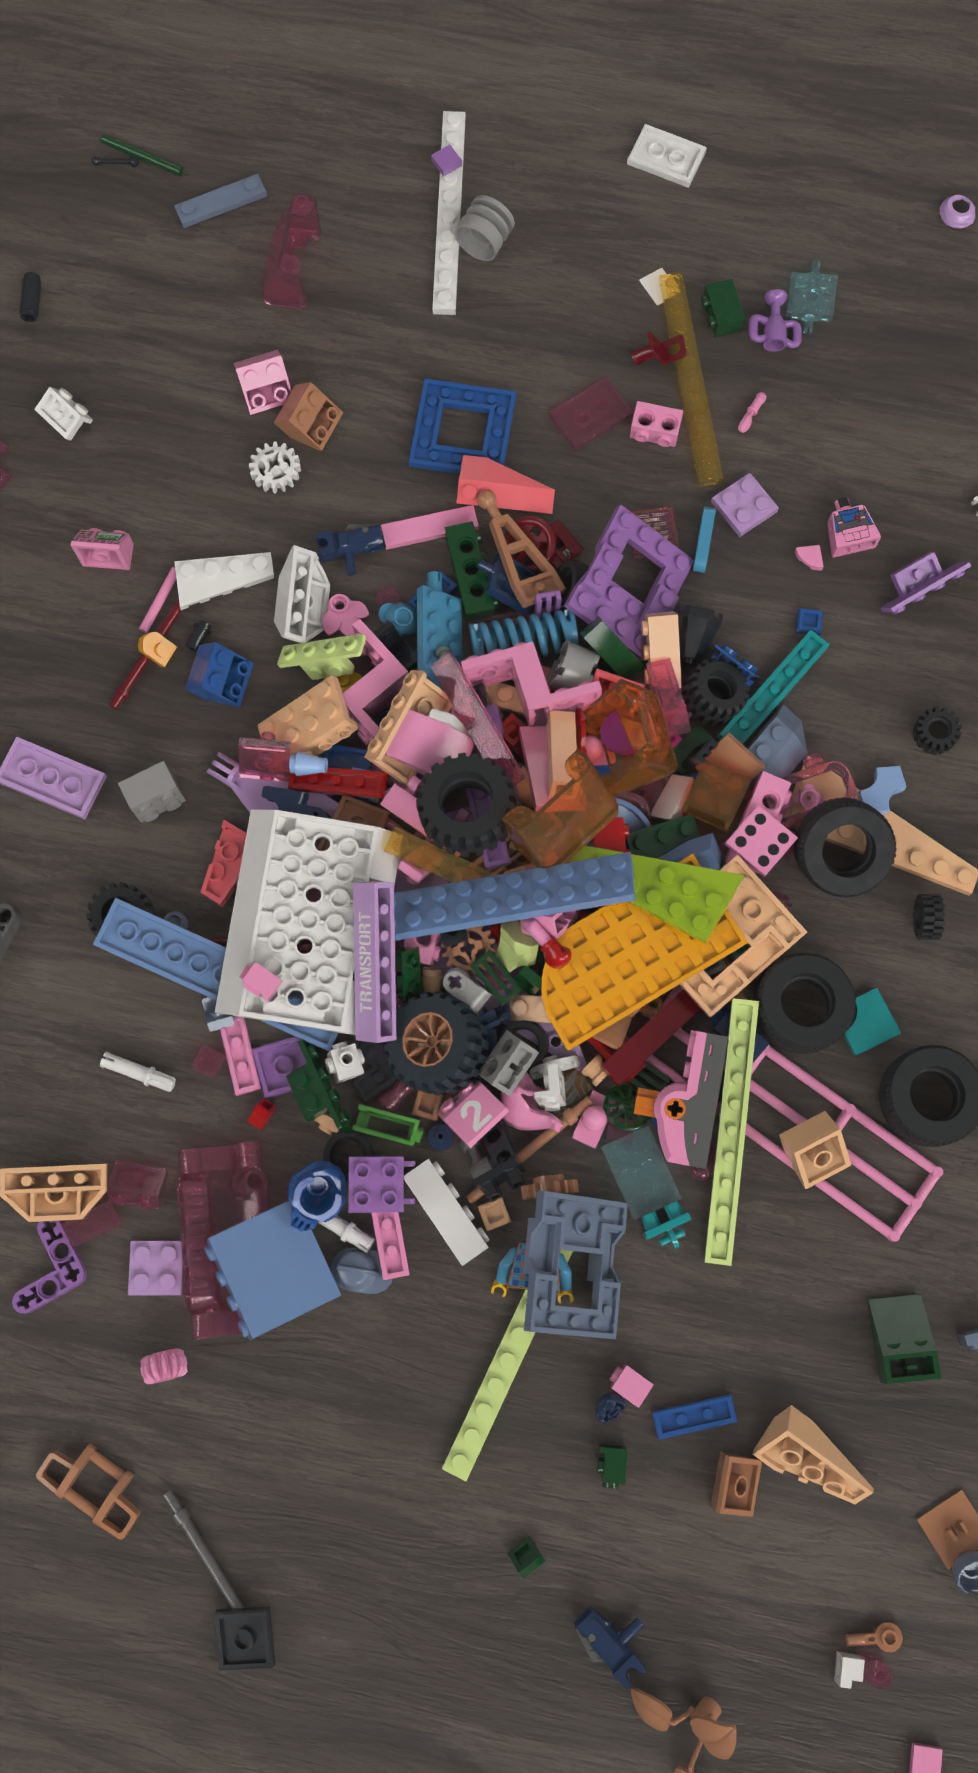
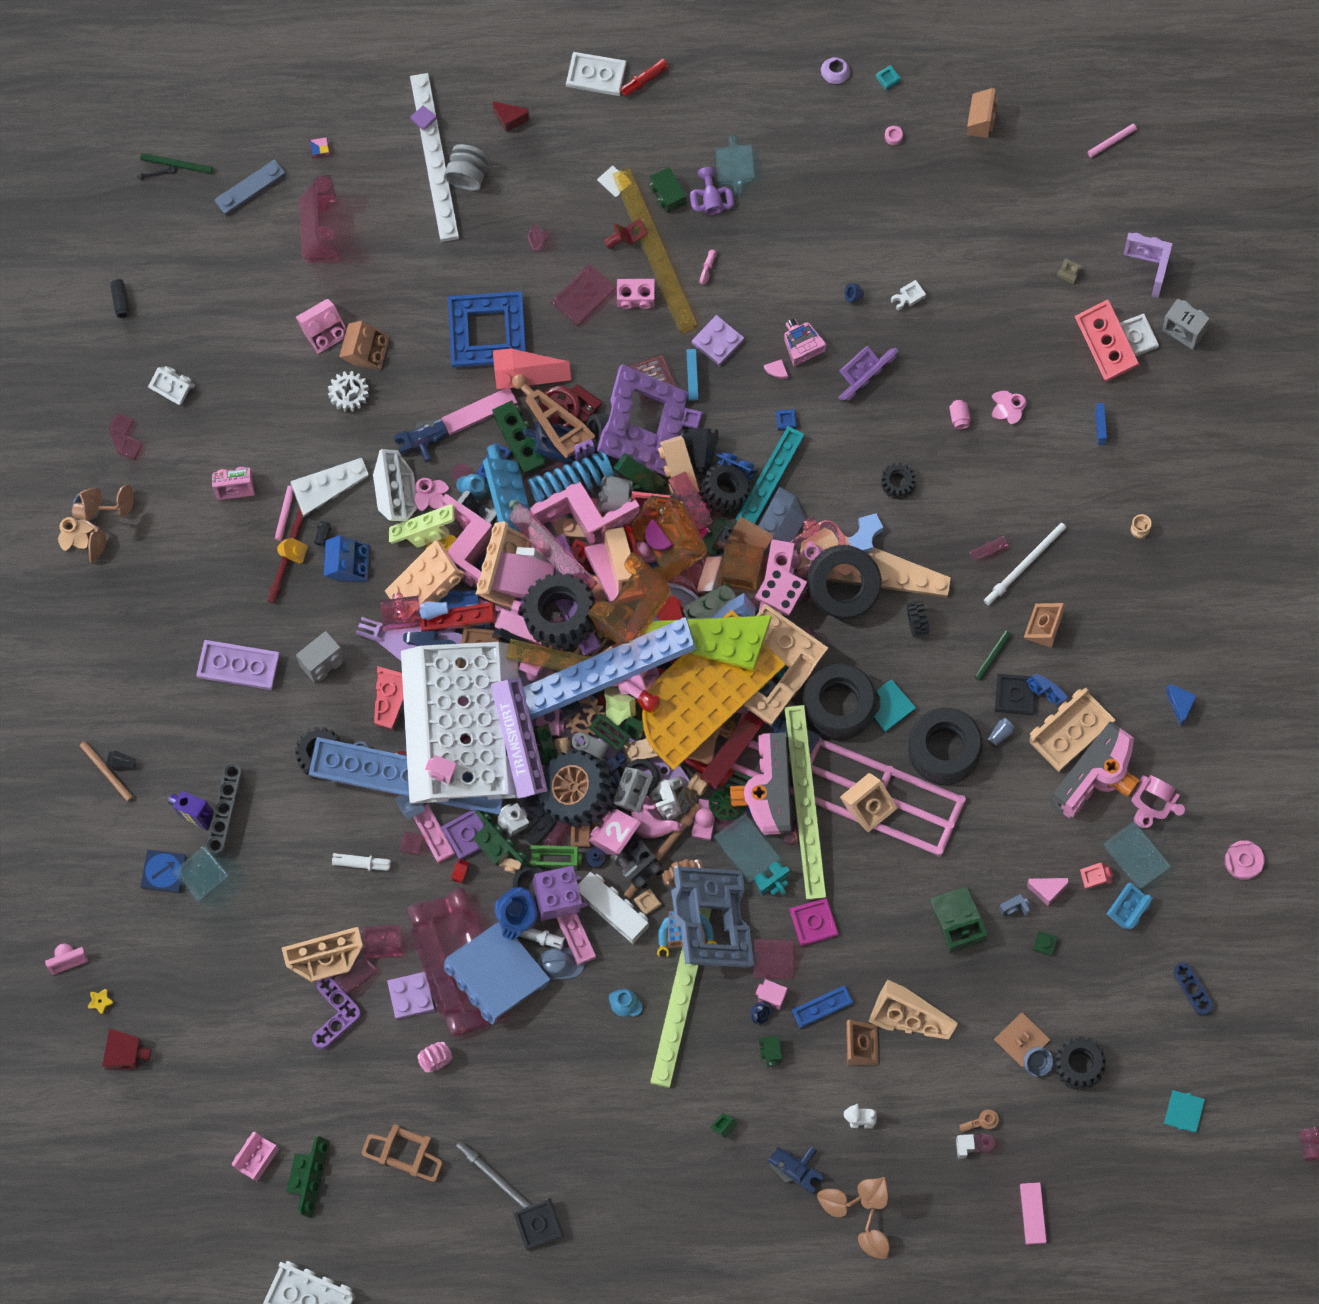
camera: 10 degrees left, 5 degrees down
none -> tile [309,137,330,159]
none -> dark red slope [492,101,529,132]
none -> black tile [492,628,535,653]
none -> clear pink tile [527,225,550,251]
none -> dark azure piece [609,988,642,1017]
none -> red axle [620,58,669,97]
none -> medium lavender tile [681,408,703,429]
none -> clear pink hinge [753,939,794,979]
none -> dark pink tile [789,898,838,947]
none -> dark blue tile [844,283,864,303]
none -> white animal [844,1104,877,1129]

